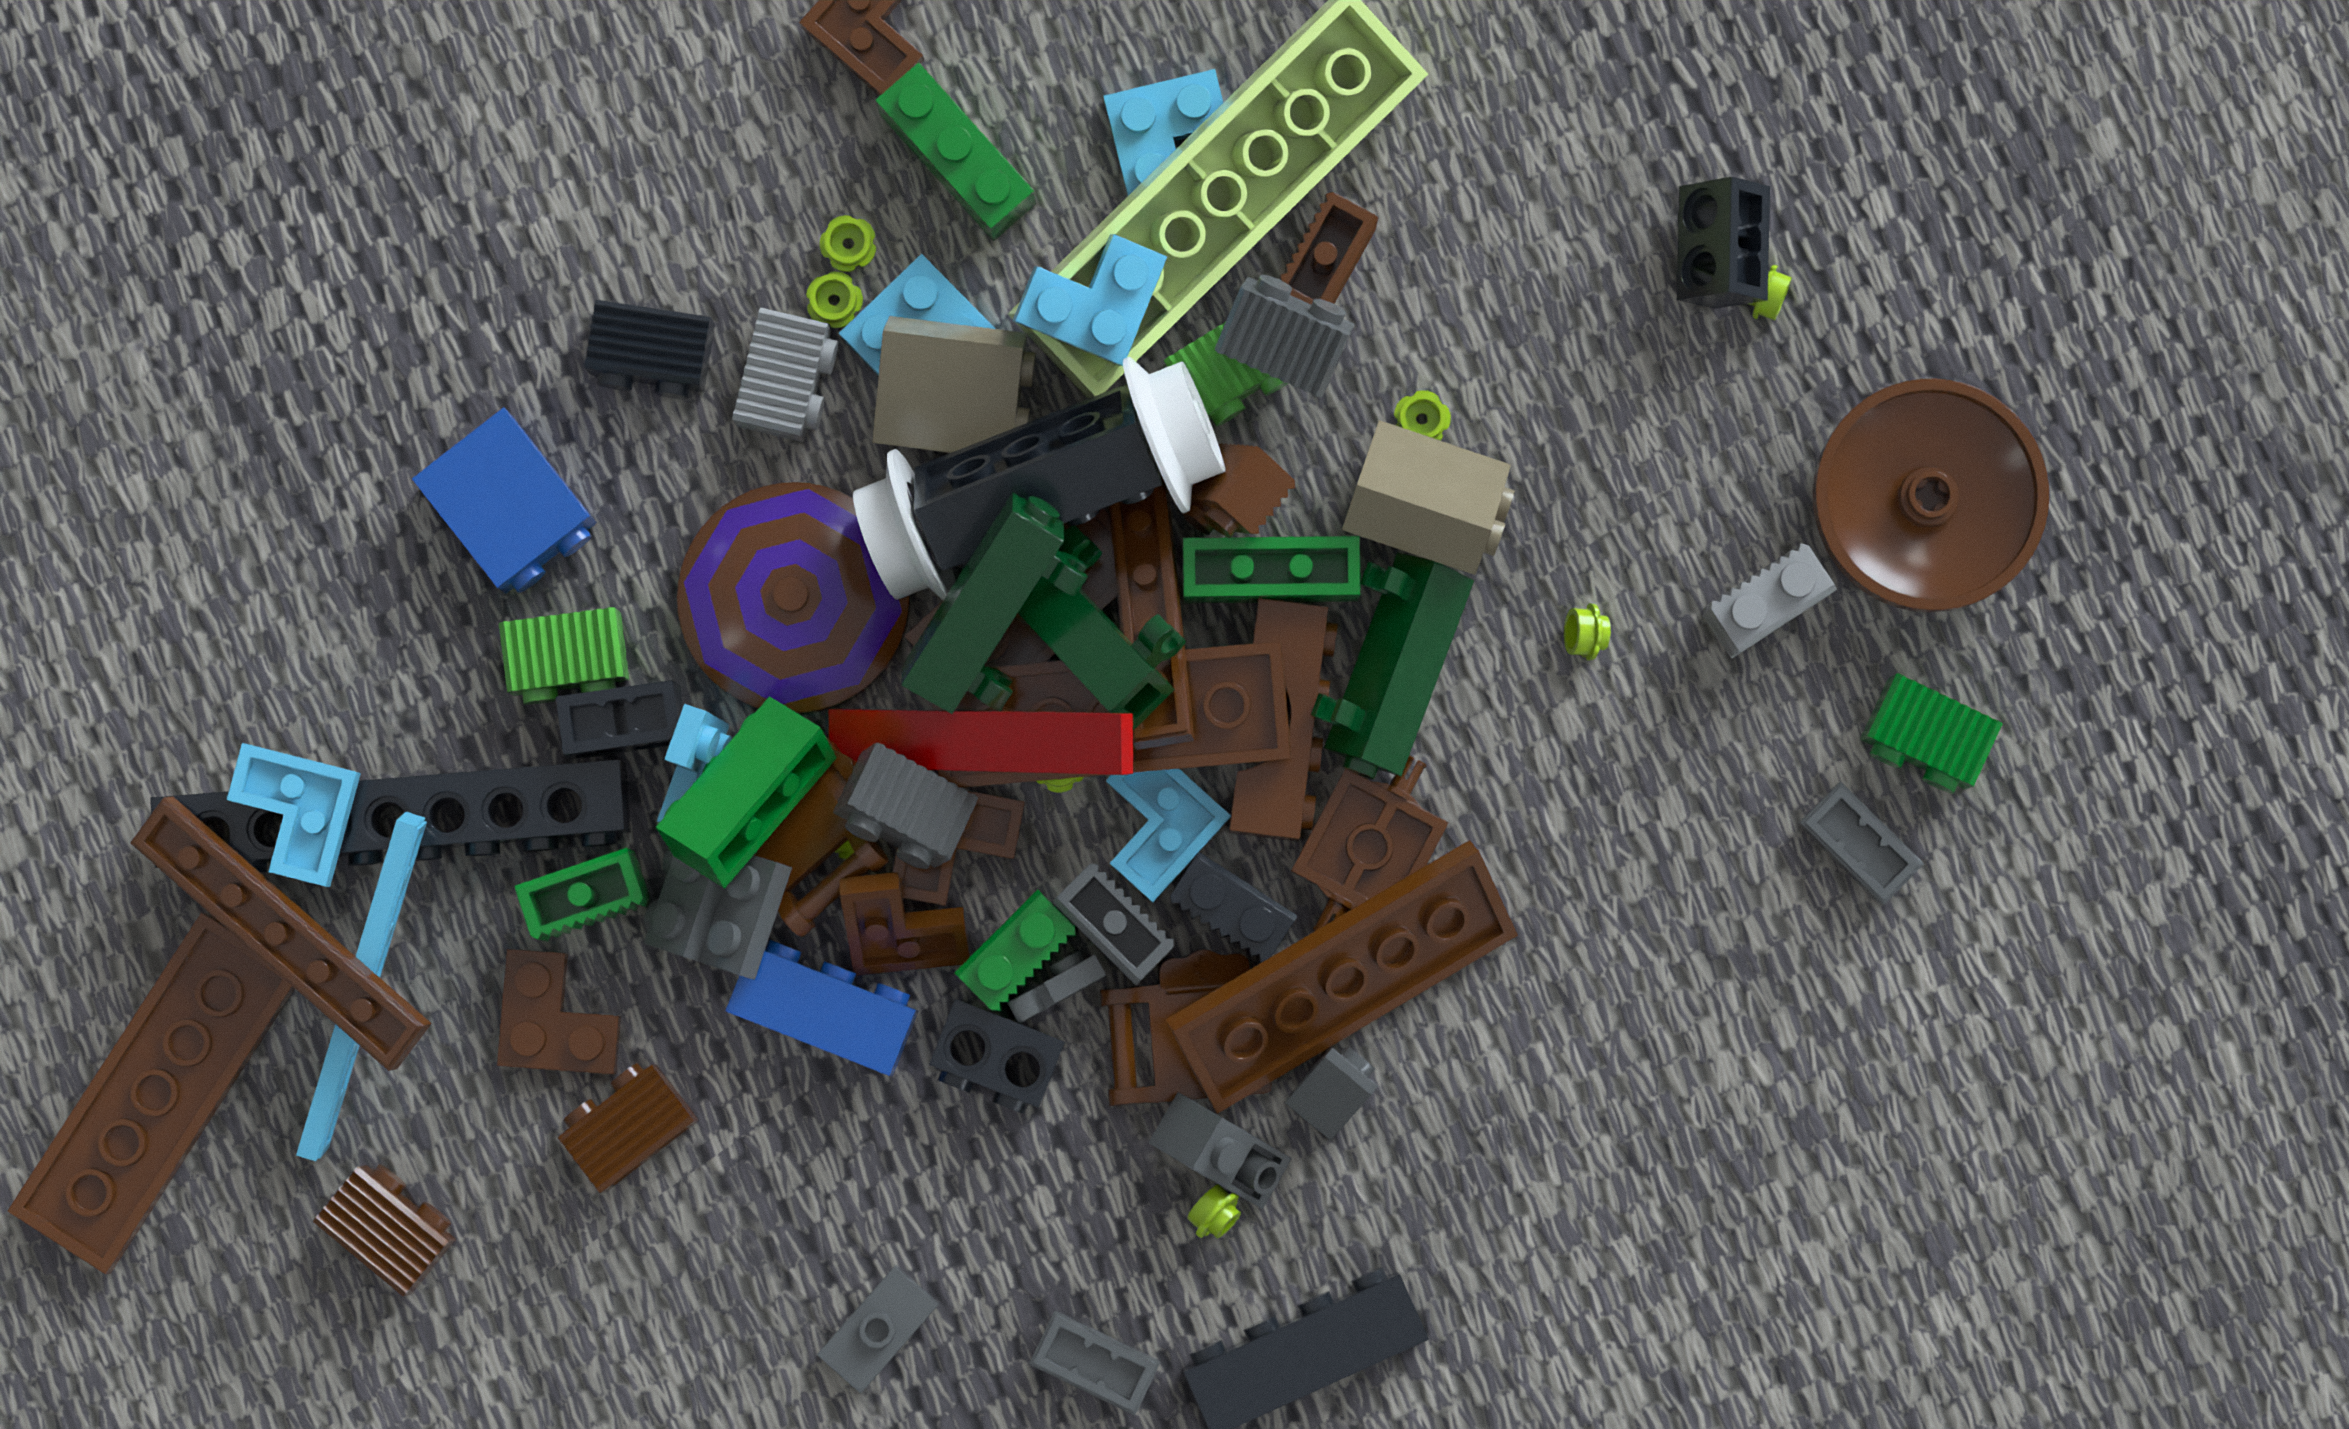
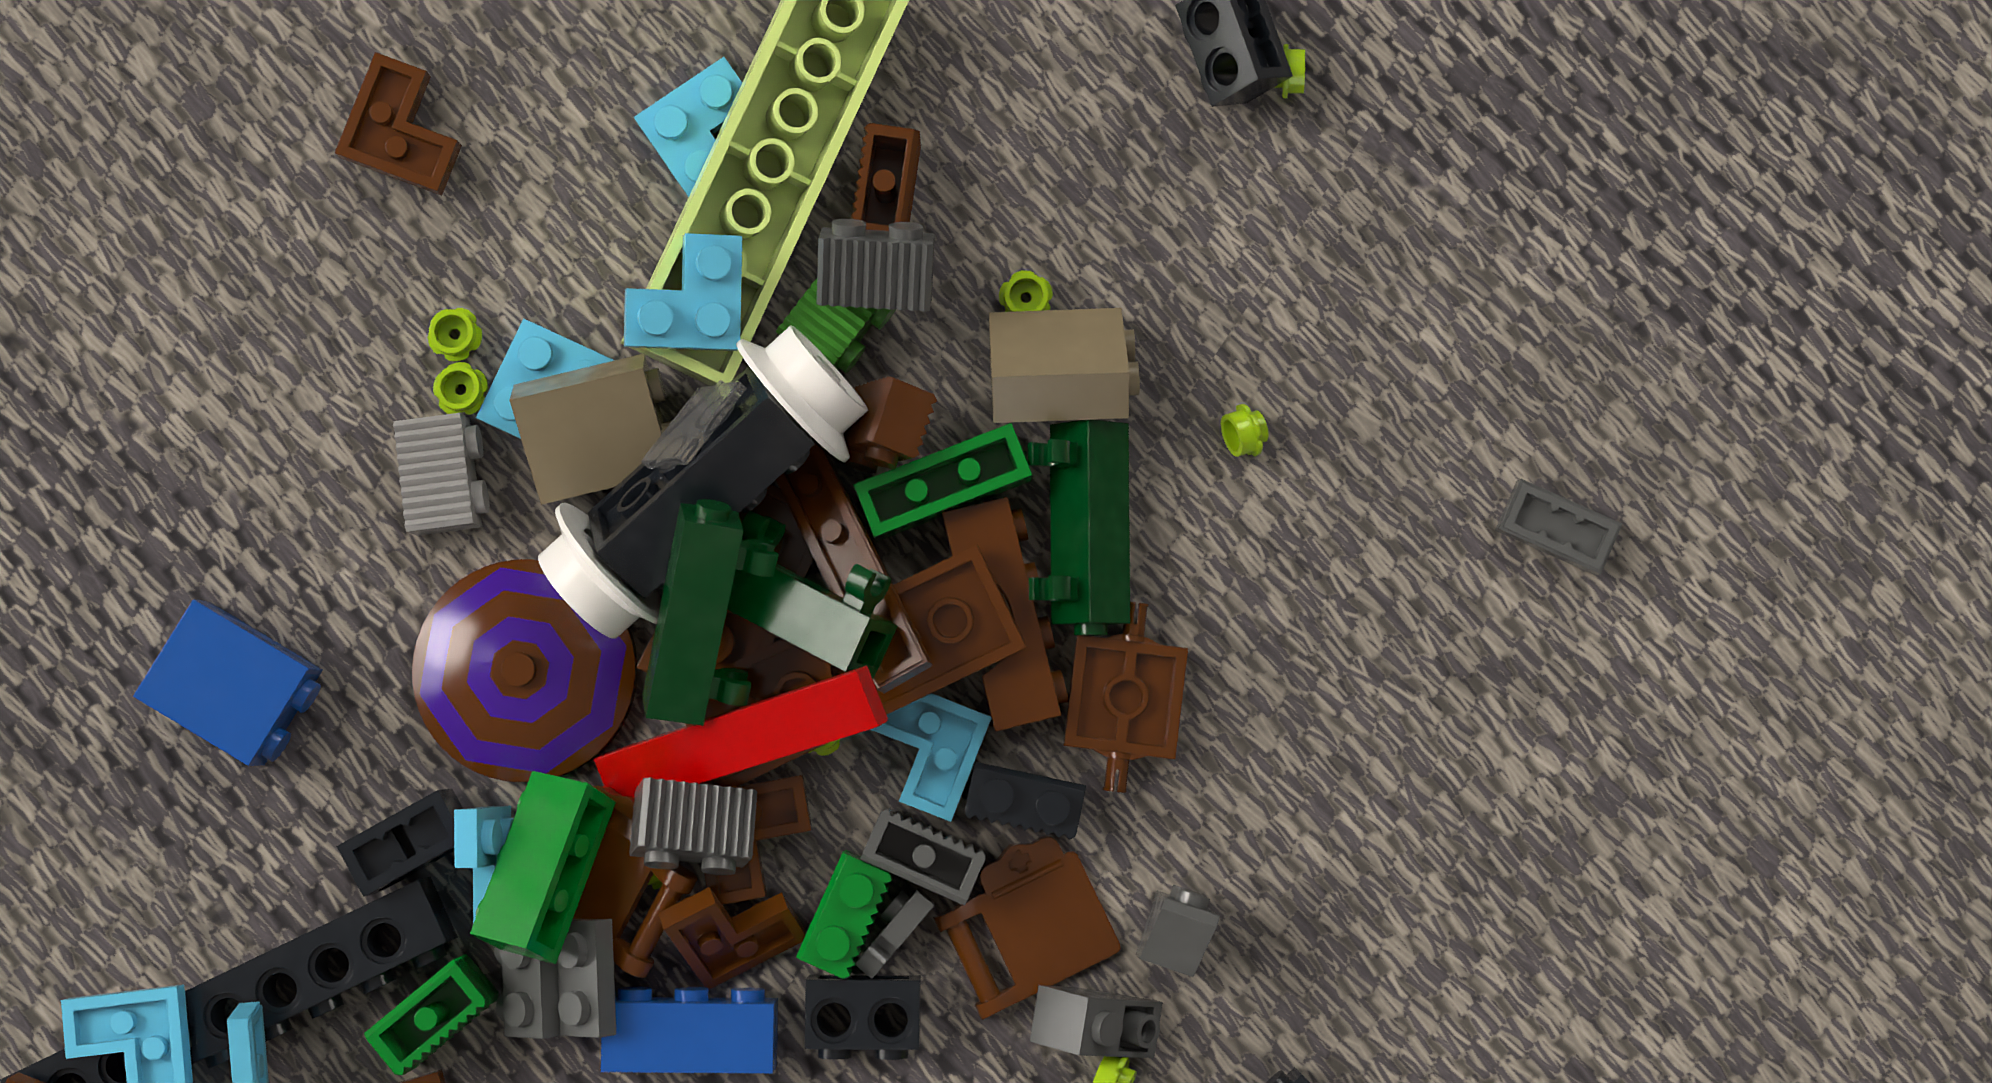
camera: 25 degrees left, 0 degrees up
bright green brick [499,607,629,704] -> none
black brick [585,300,715,399] -> none
green brick [875,62,1036,241] -> none
reddish brown plate [1165,840,1518,1114] -> none
light grey brick [1703,543,1837,658] -> none
reddish brown dish [1813,378,2049,612] -> none
green brick [1860,673,2003,794] -> none
none -> clear piece [641,380,747,469]

